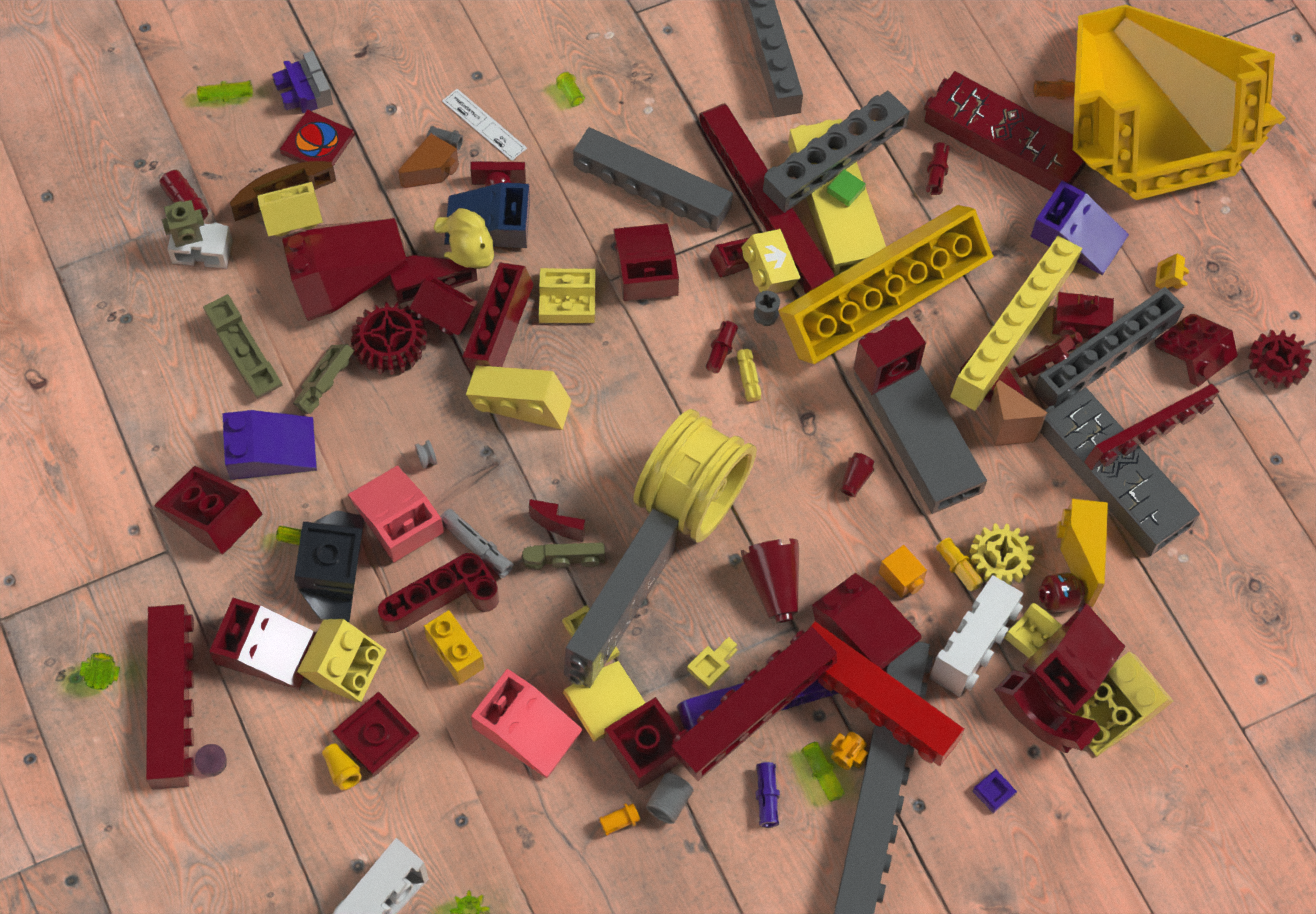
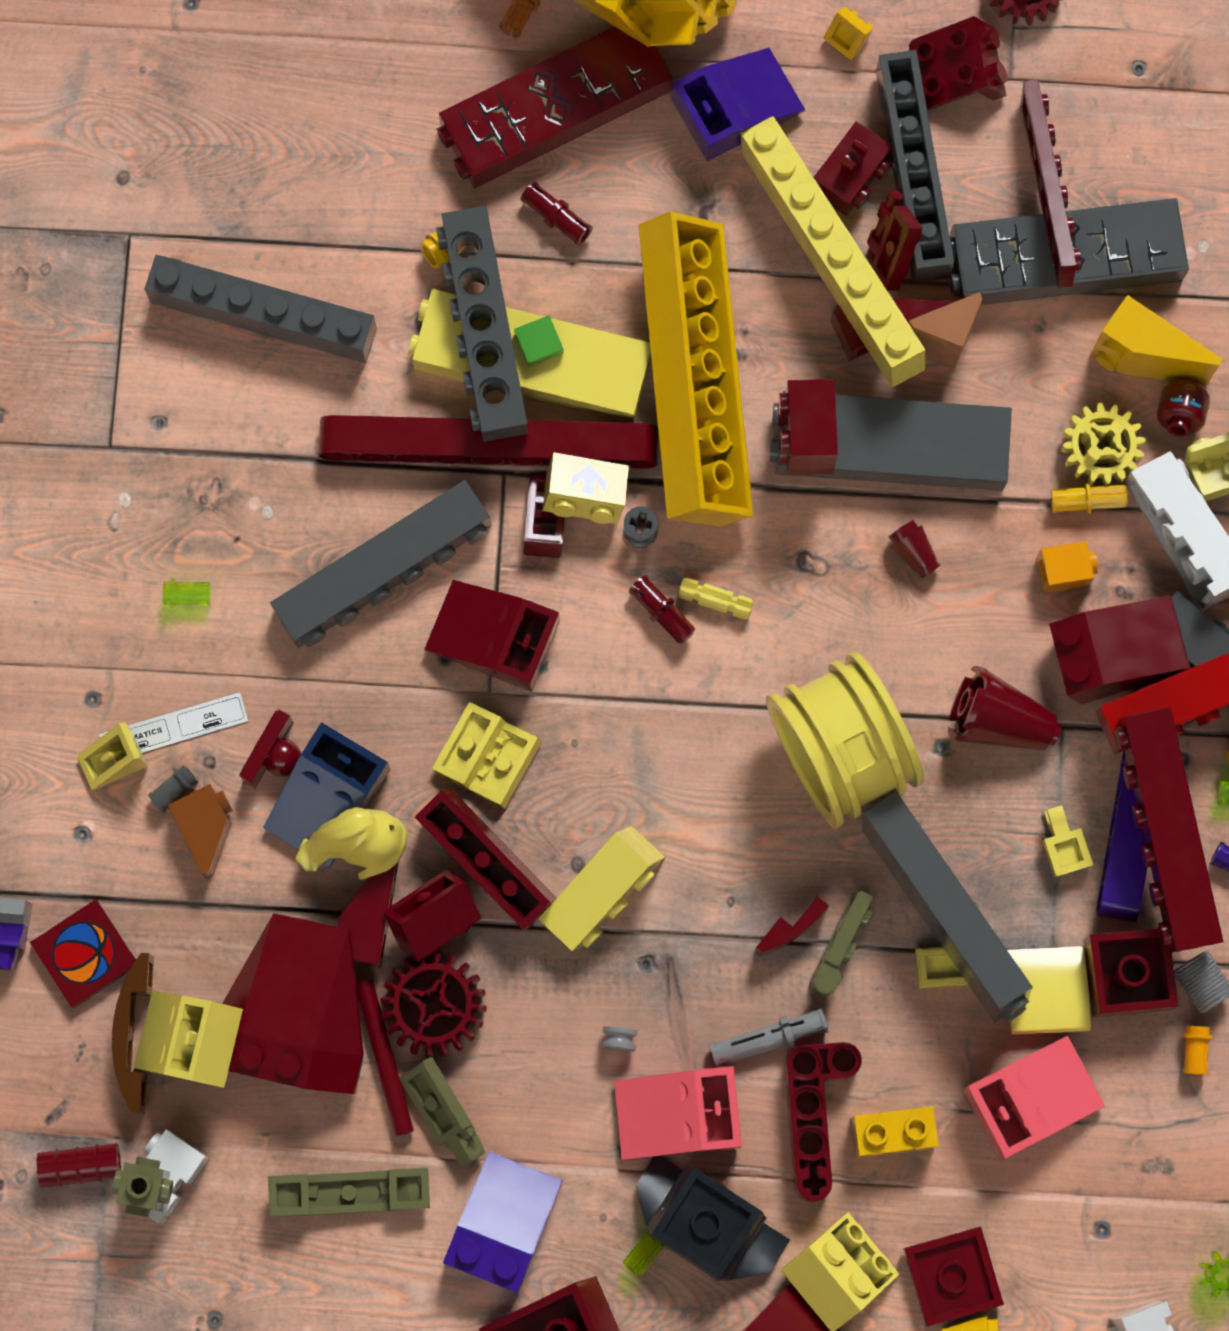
camera: 60 degrees left, 15 degrees up
none -> light yellow slope [77,722,148,790]
none -> dark red piece [356,979,414,1137]

